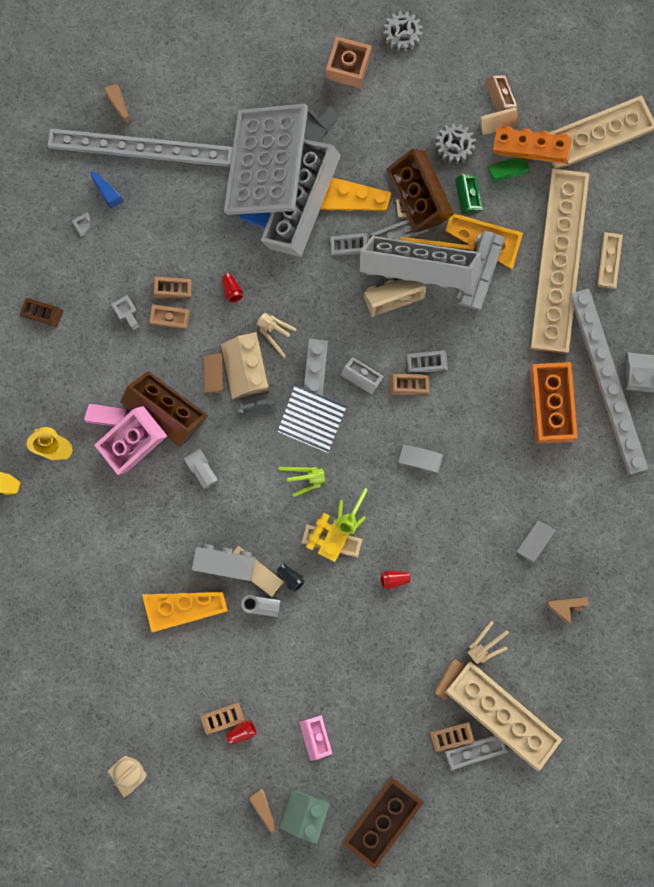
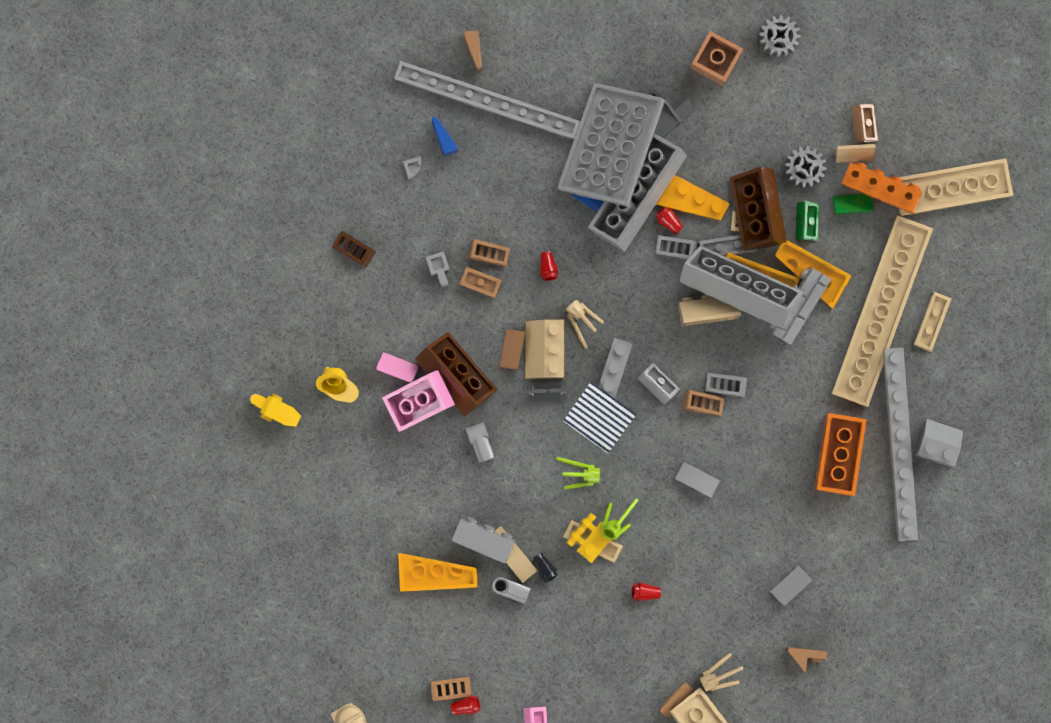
camera: 10 degrees right, 5 degrees up
none -> red cone [655,206,683,234]

